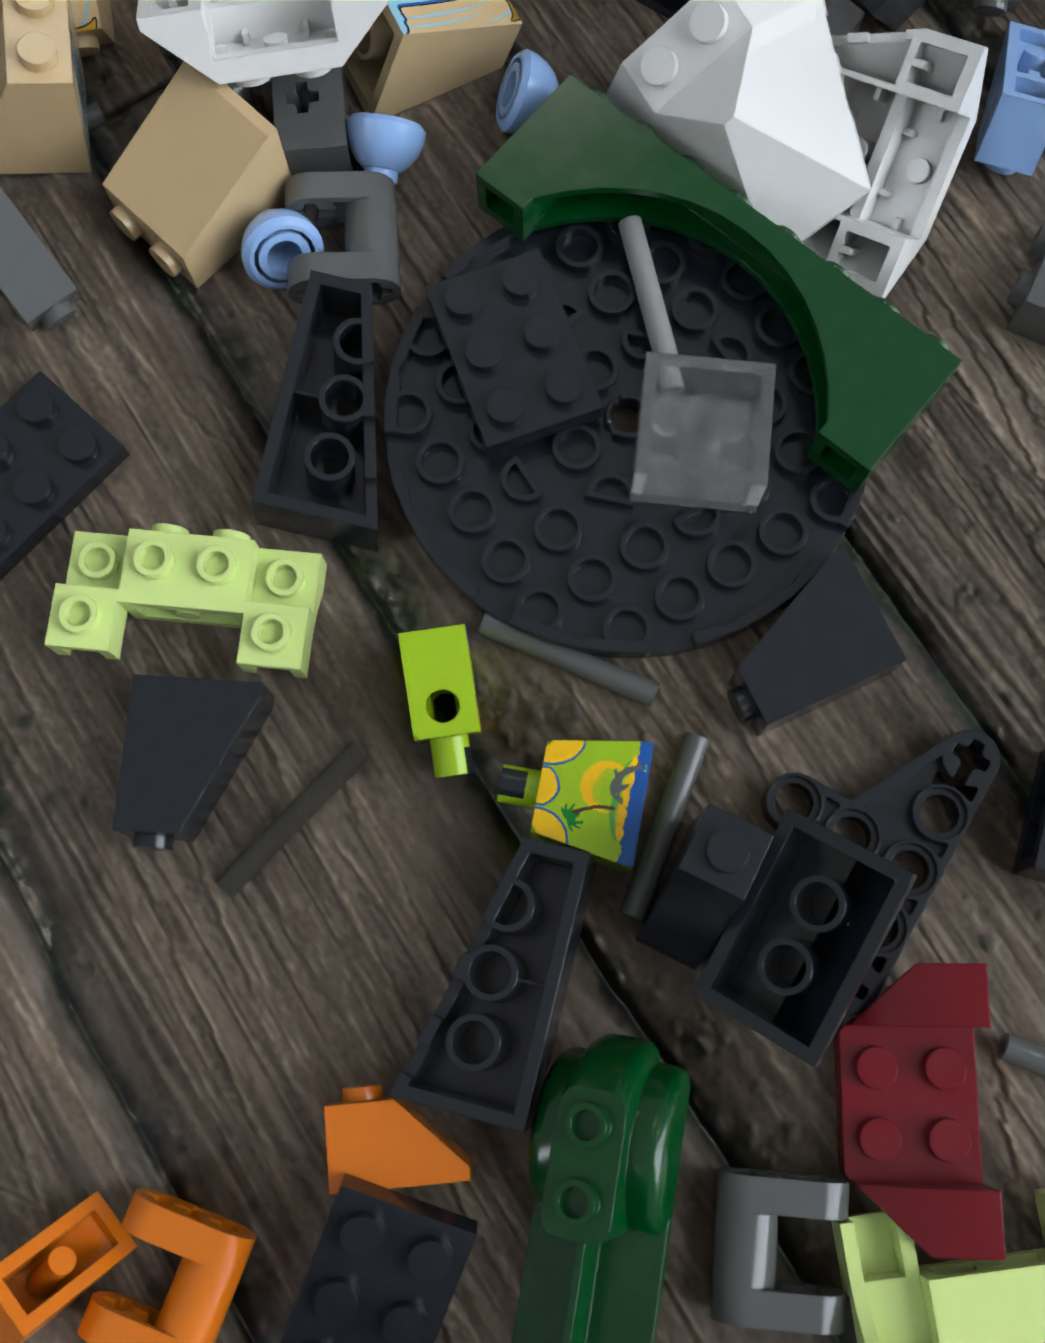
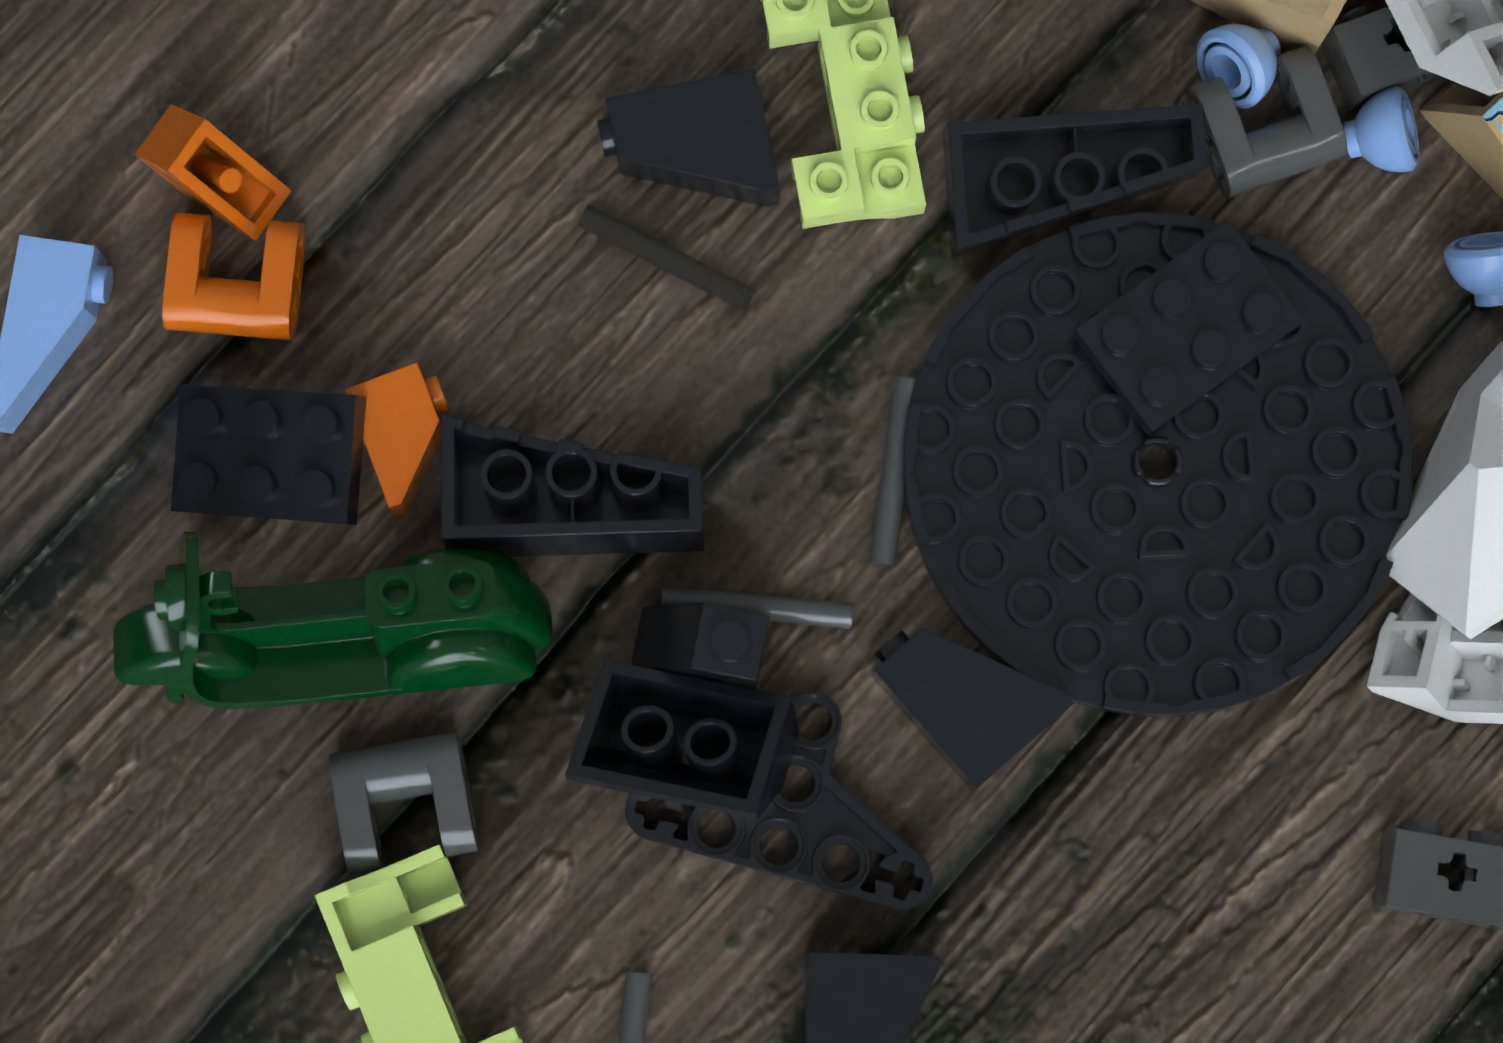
camera: 70 degrees right, 5 degrees up
lime torso [398,624,482,778] -> none
dark green arch [476,74,962,494] -> none
torso [497,740,654,873] -> none
light grey piece [618,215,686,390] -> none
clear brick [629,351,776,513] -> none
dark red piece [834,963,1006,1260] -> none

